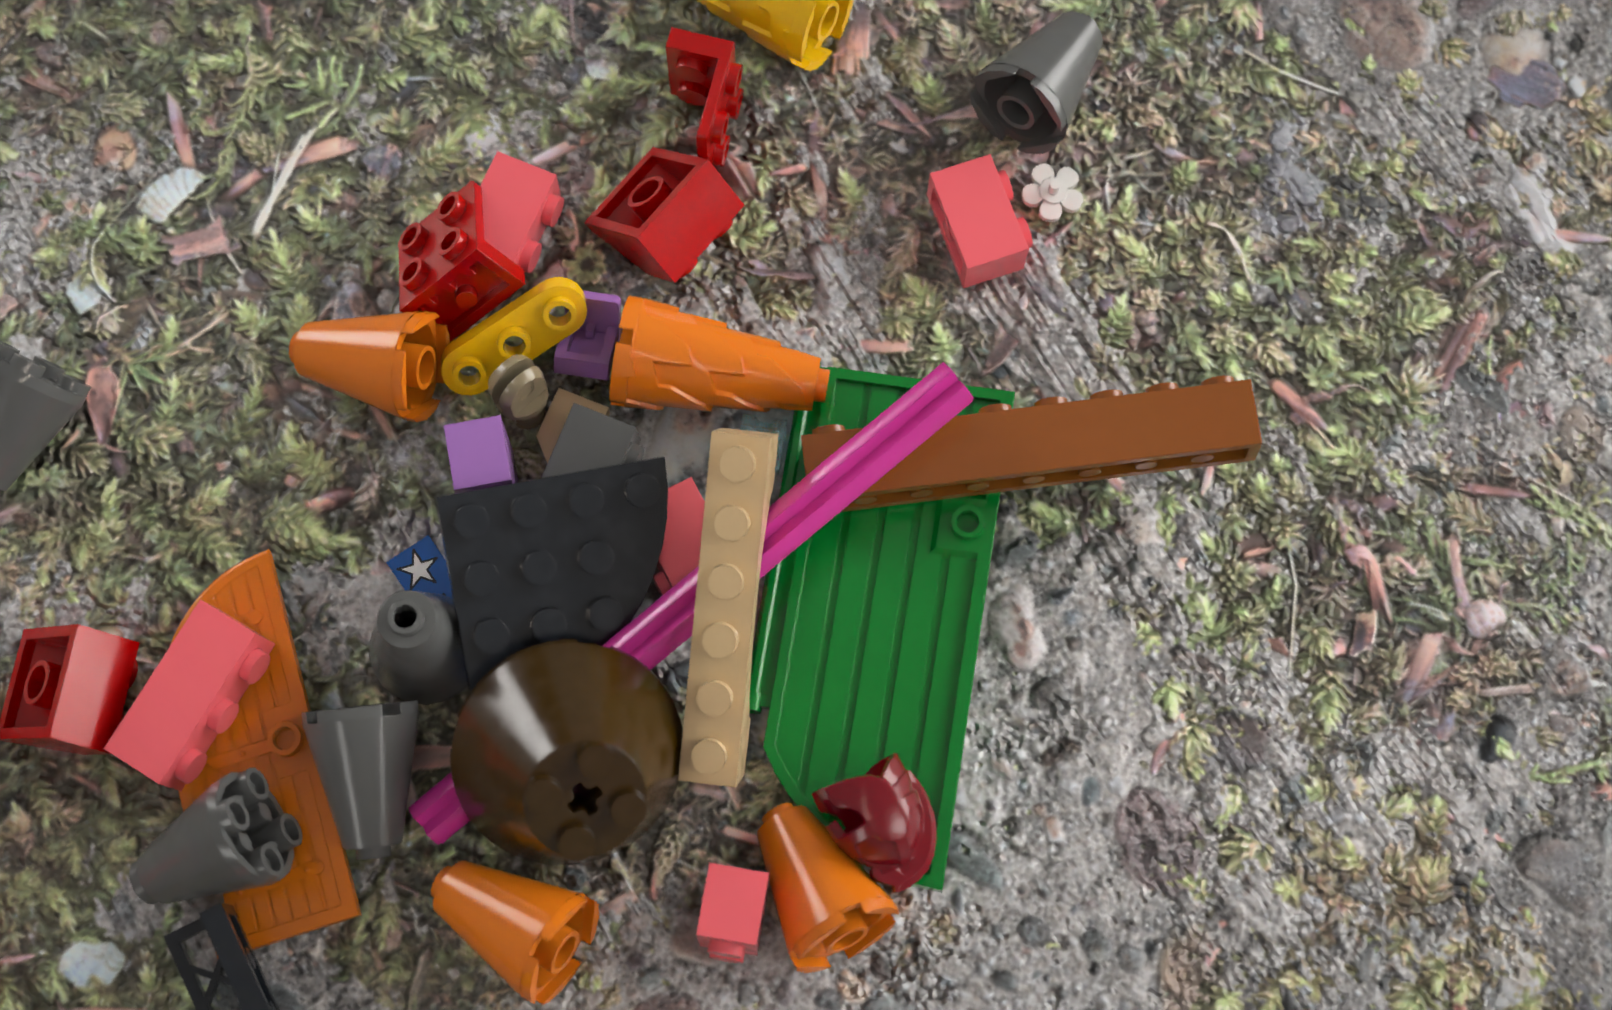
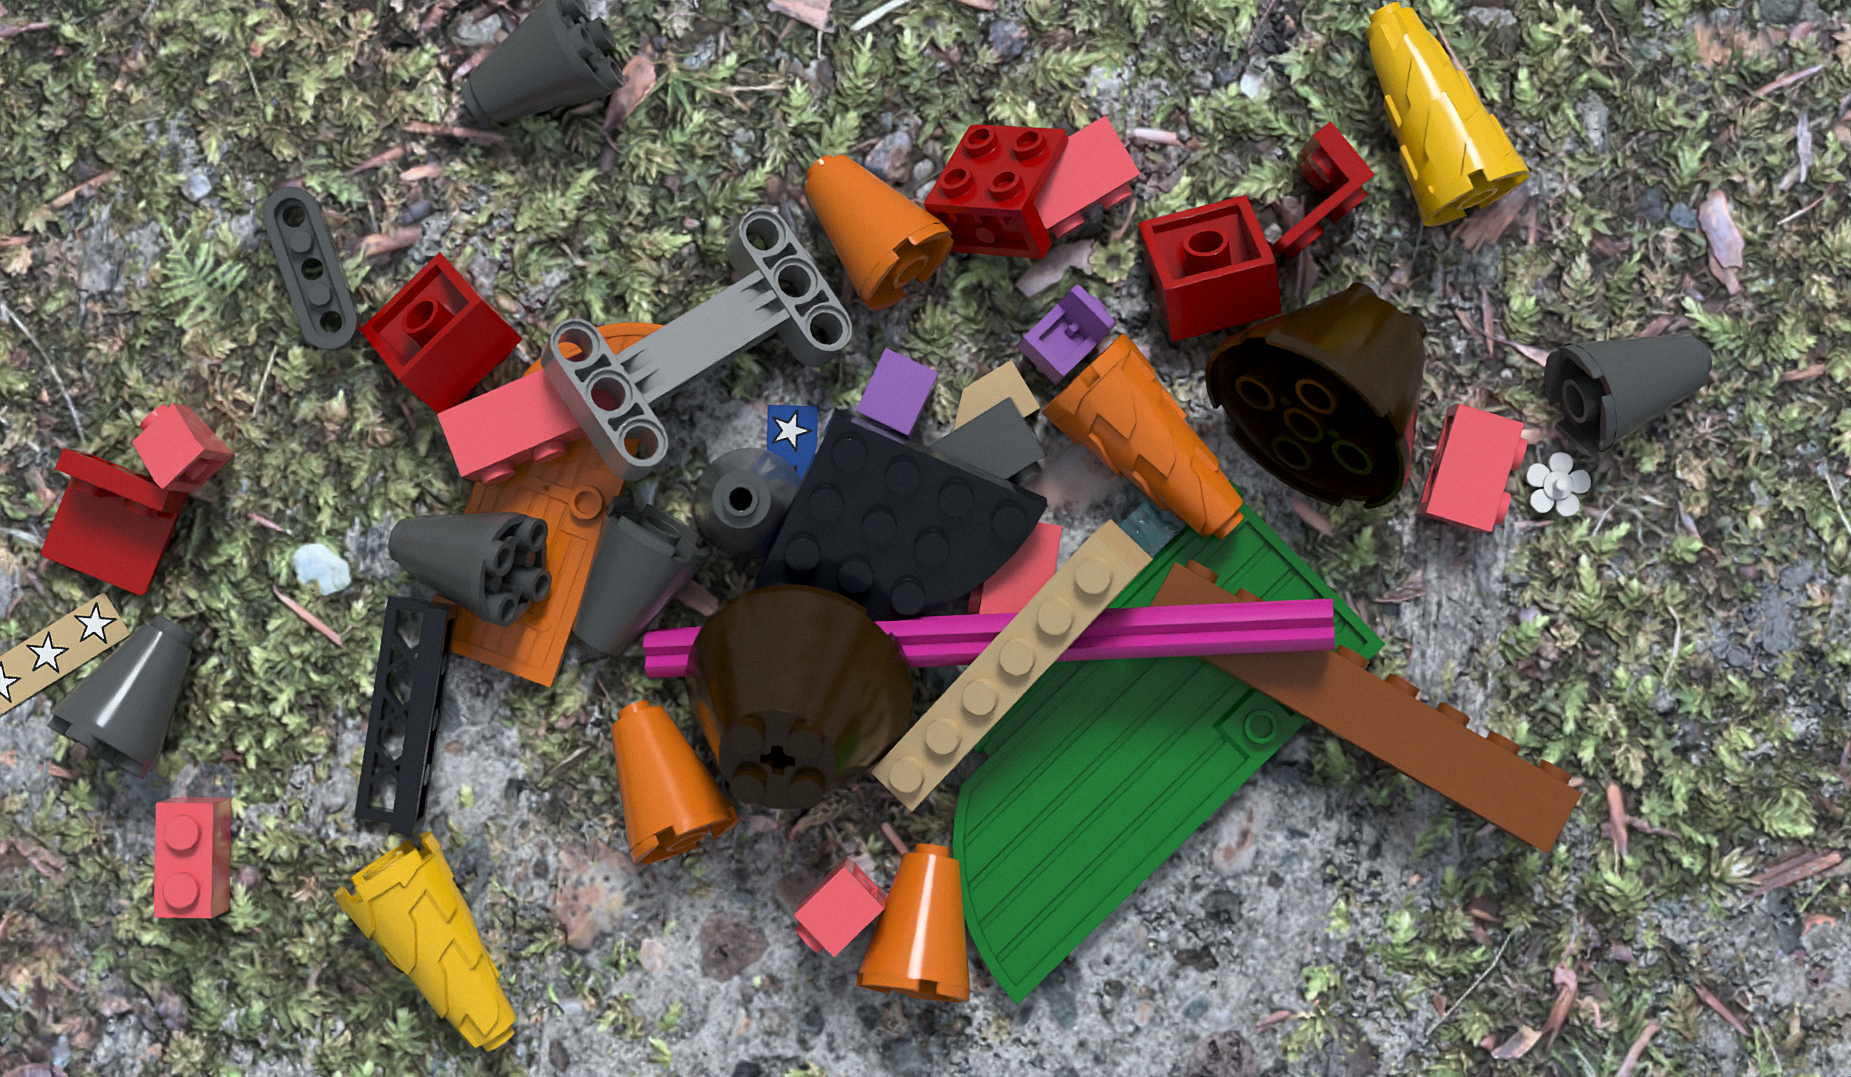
camera: 40 degrees right, 15 degrees up
yellow plate [441,277,587,396] -> none
dark tan arm [488,354,549,429] -> none
dark red helmet [812,753,937,893] -> none
none -> light grey beam [541,208,852,481]
none -> dark brown cone [1205,282,1427,509]

